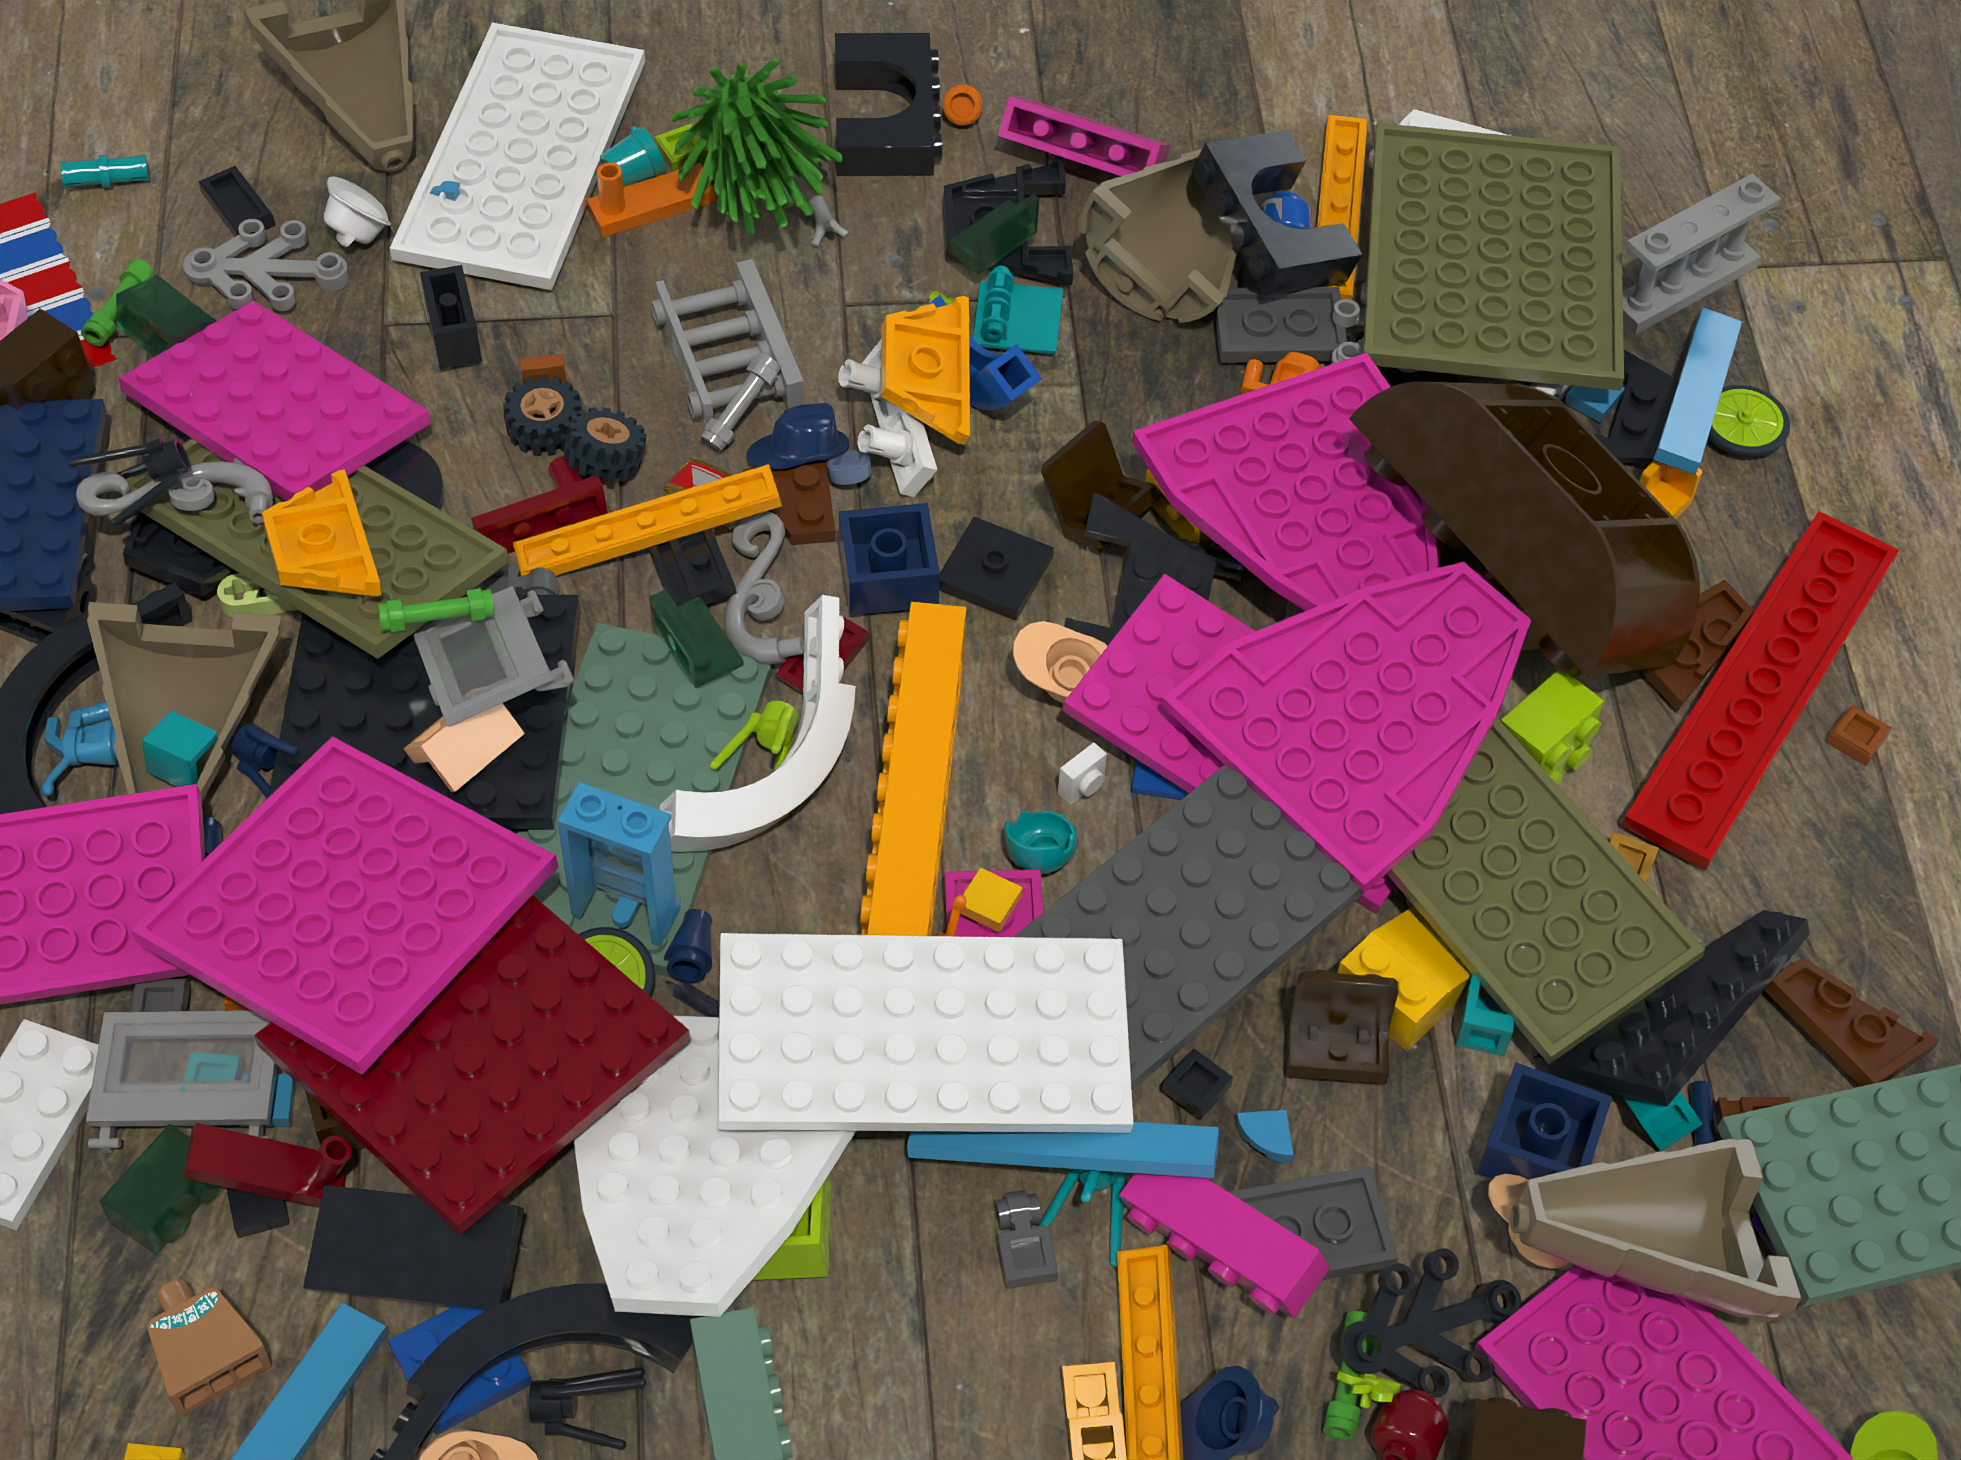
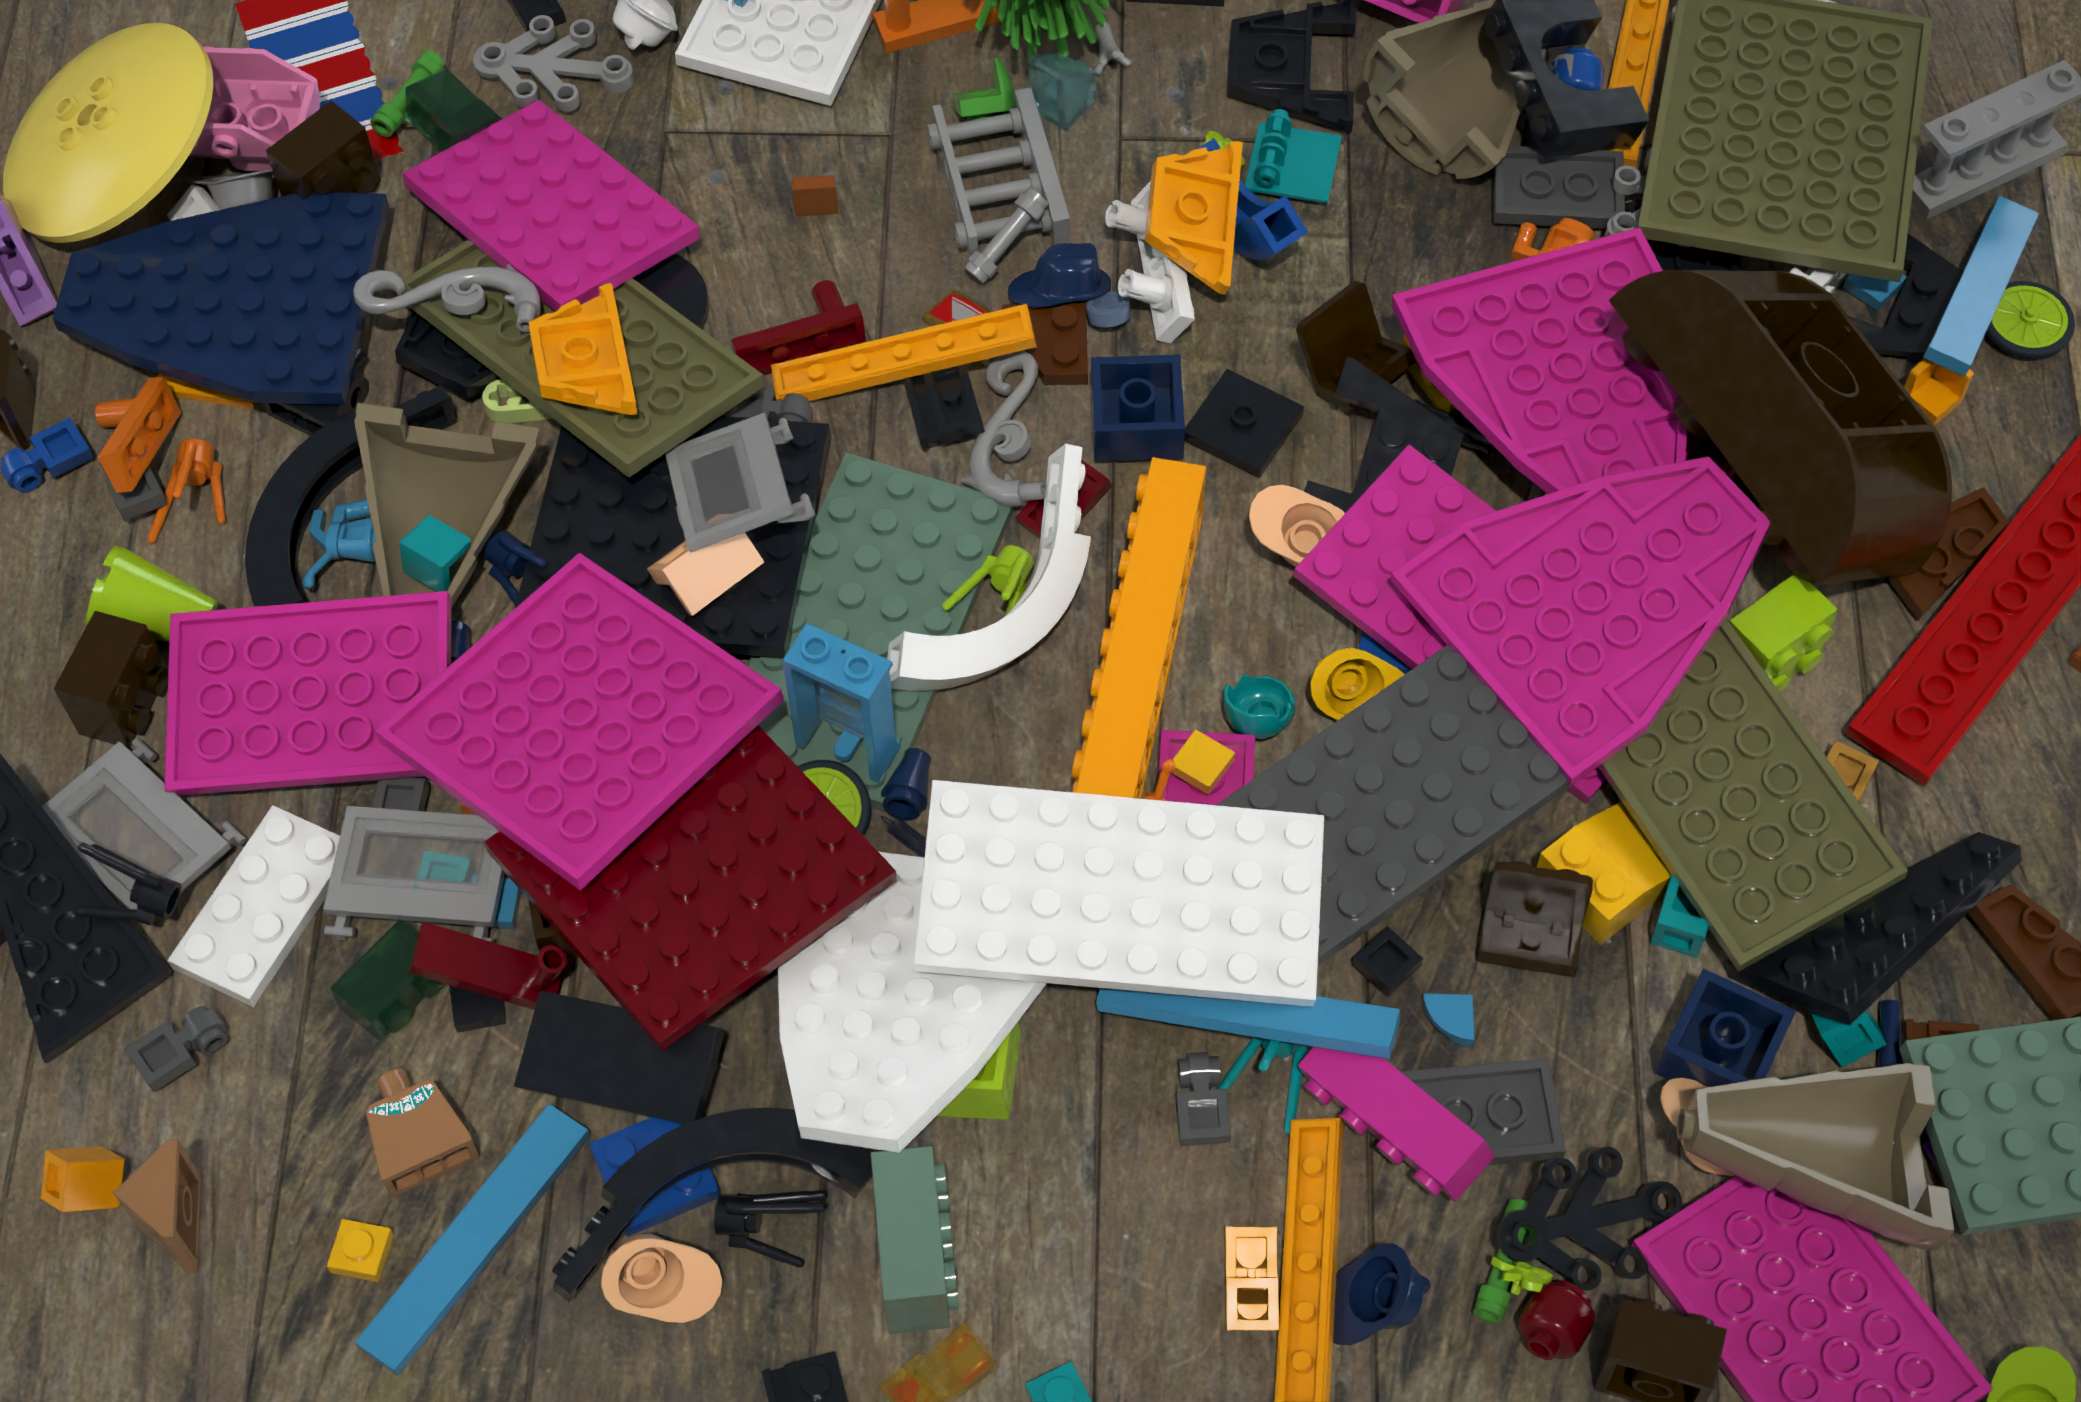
camera: 10 degrees right, 5 degrees up
black plant [68,438,191,527] -> none
bright green bar [377,588,494,633] -> none
black brick [420,265,482,369] -> none
black wheel [503,375,582,456] -> none
black wheel [563,407,647,482] -> none
clear green panel [649,589,744,688] -> none
clear green panel [949,193,1039,275] -> none
white plate [1058,743,1107,805] -> none
none -> bright green plate [953,57,1015,121]
none -> clear light blue slope [1028,53,1097,131]
none -> yellow piece [1310,647,1405,720]

